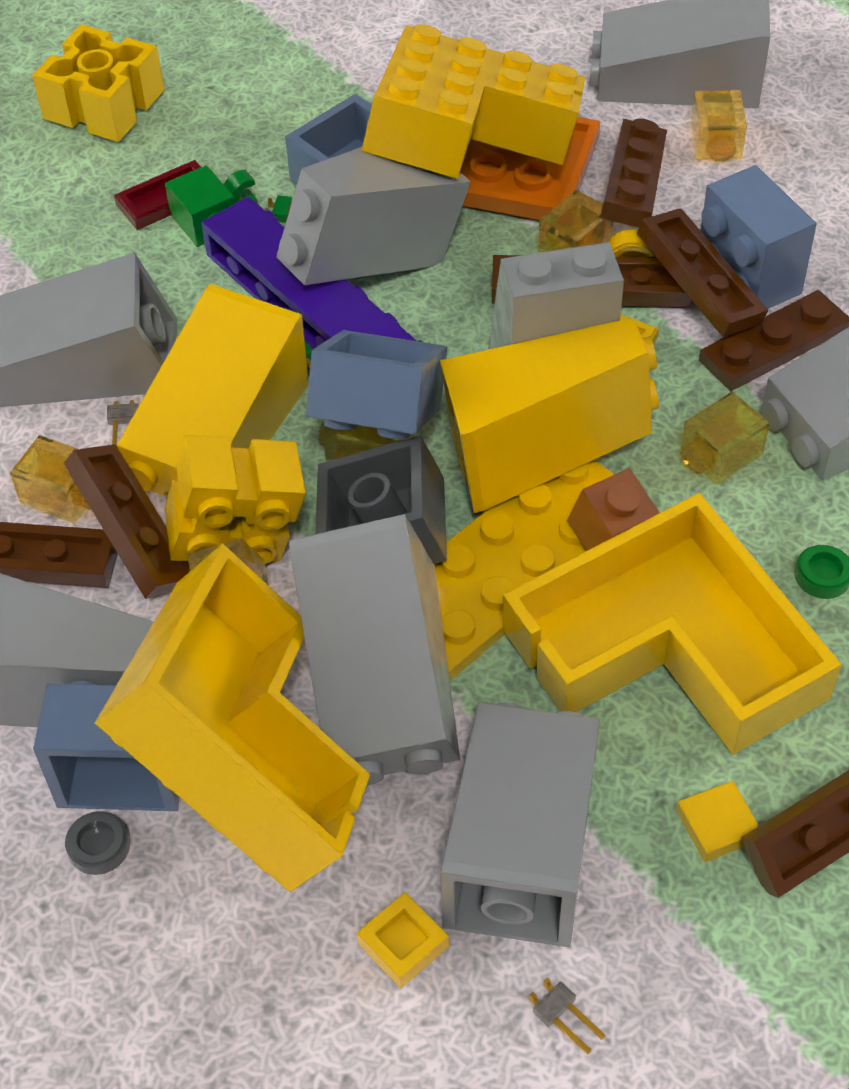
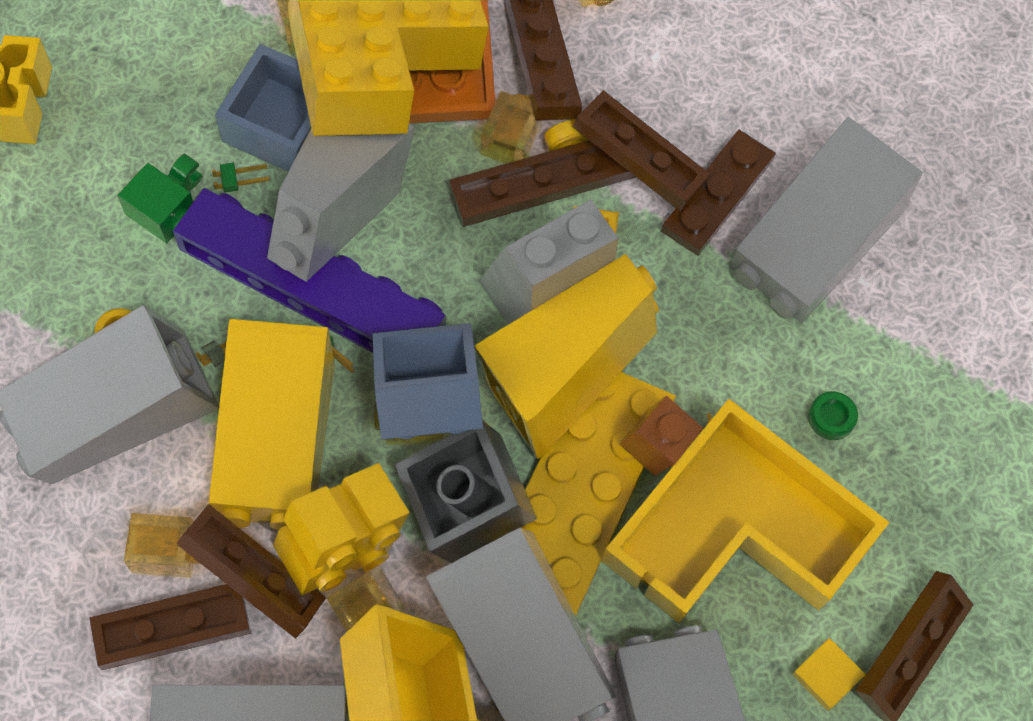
camera: 25 degrees left, 15 degrees up
clear smoke piece [107,400,139,446] -> none
dark red tile [113,160,201,230] -> none
clear yellow brick [680,392,770,485] -> none
sand blue piece [700,165,817,309] -> none

